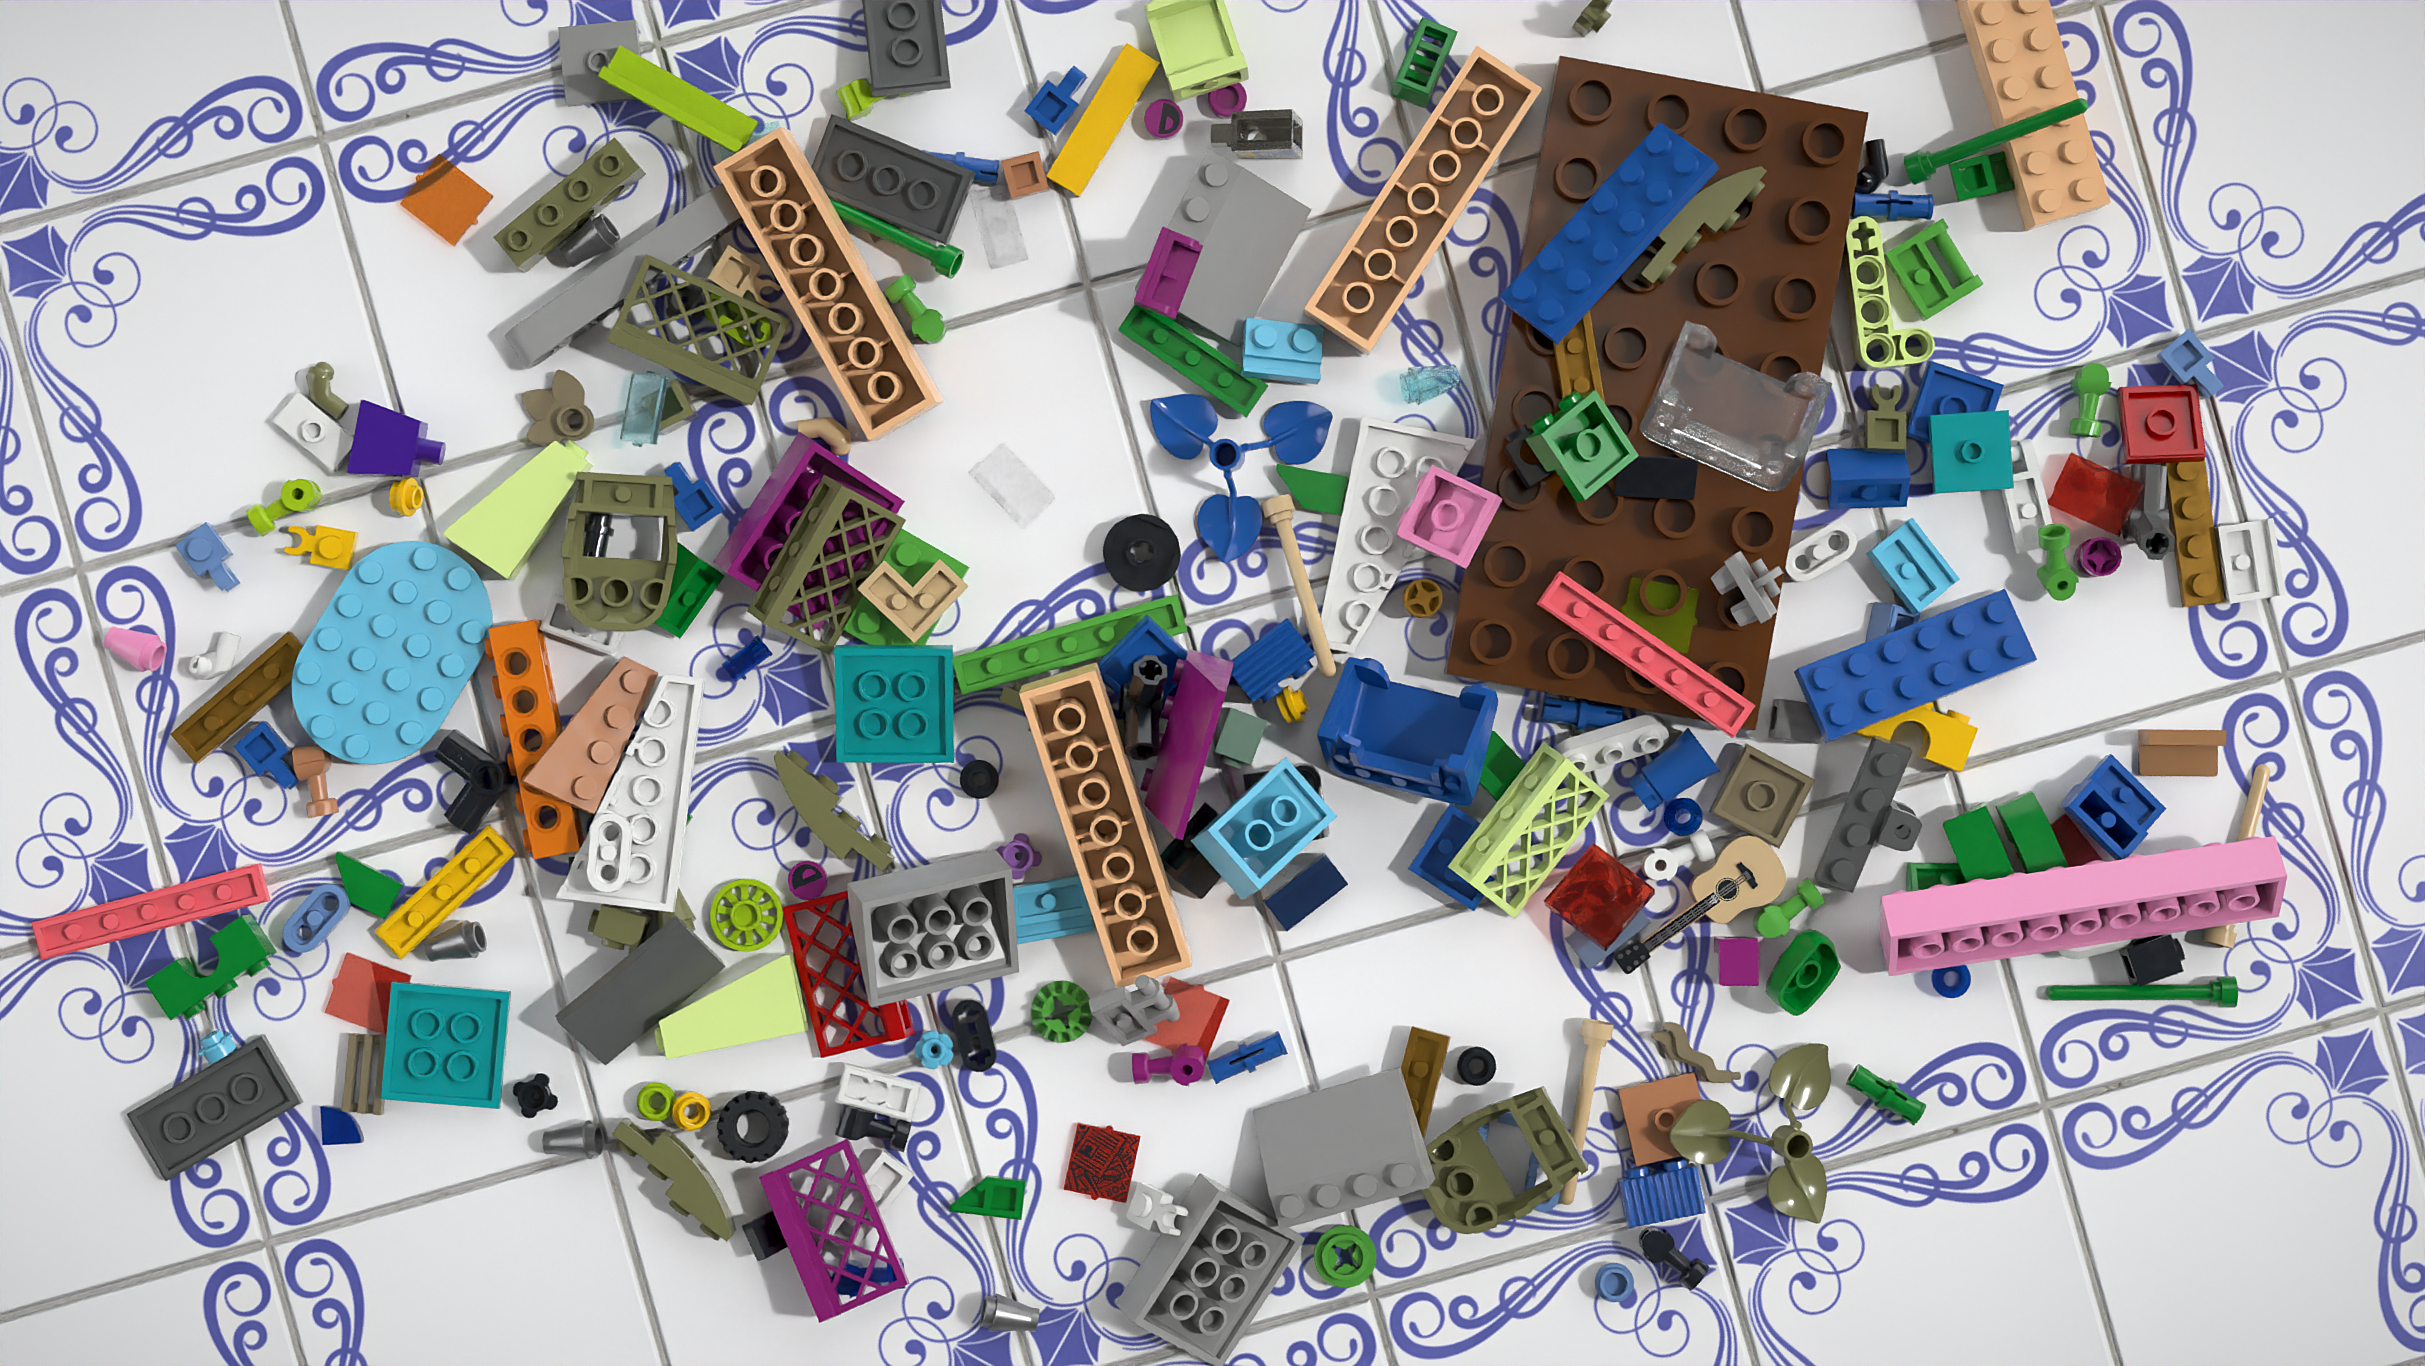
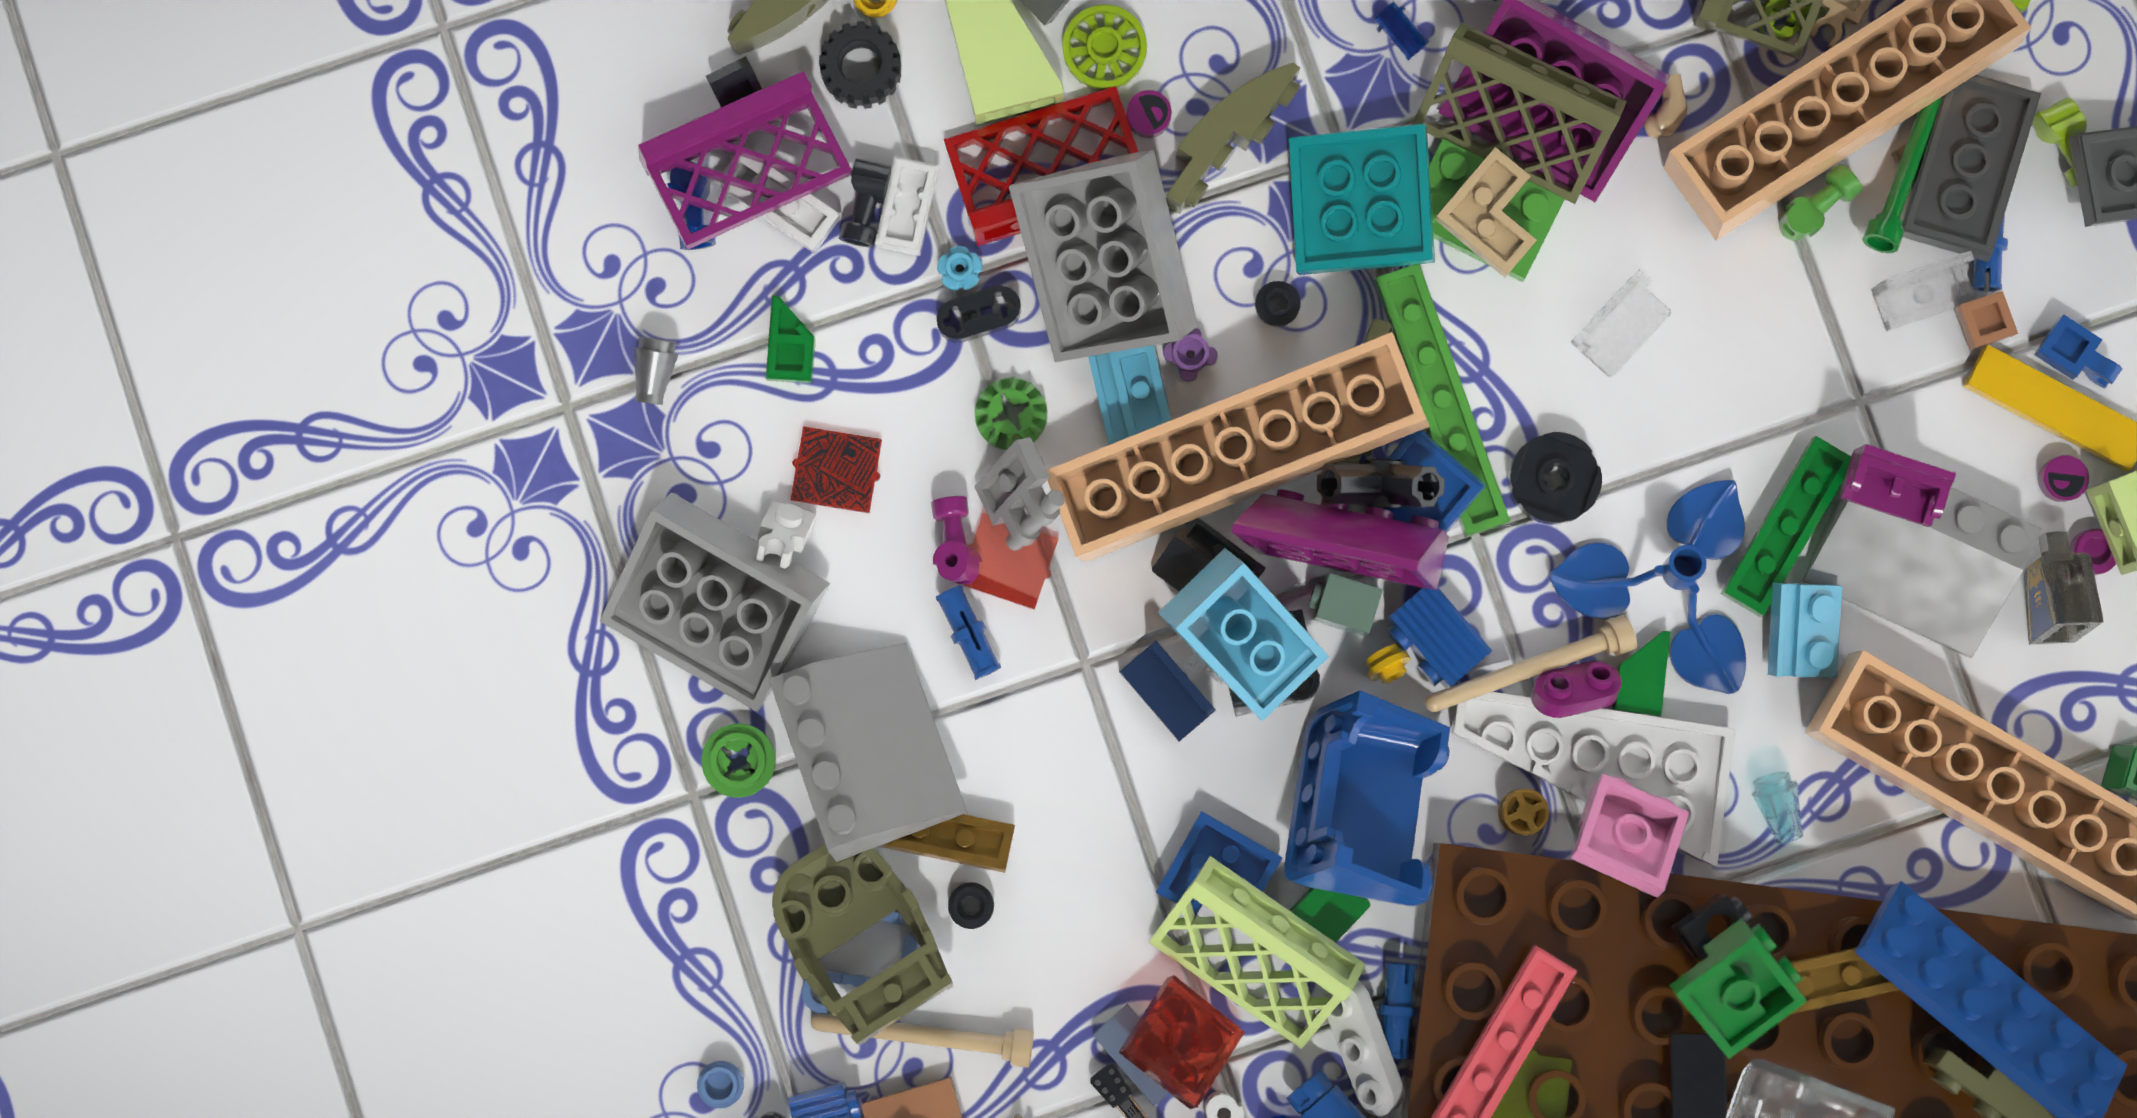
camera: 90 degrees right, 5 degrees down
none -> magenta plate [1531,661,1622,718]

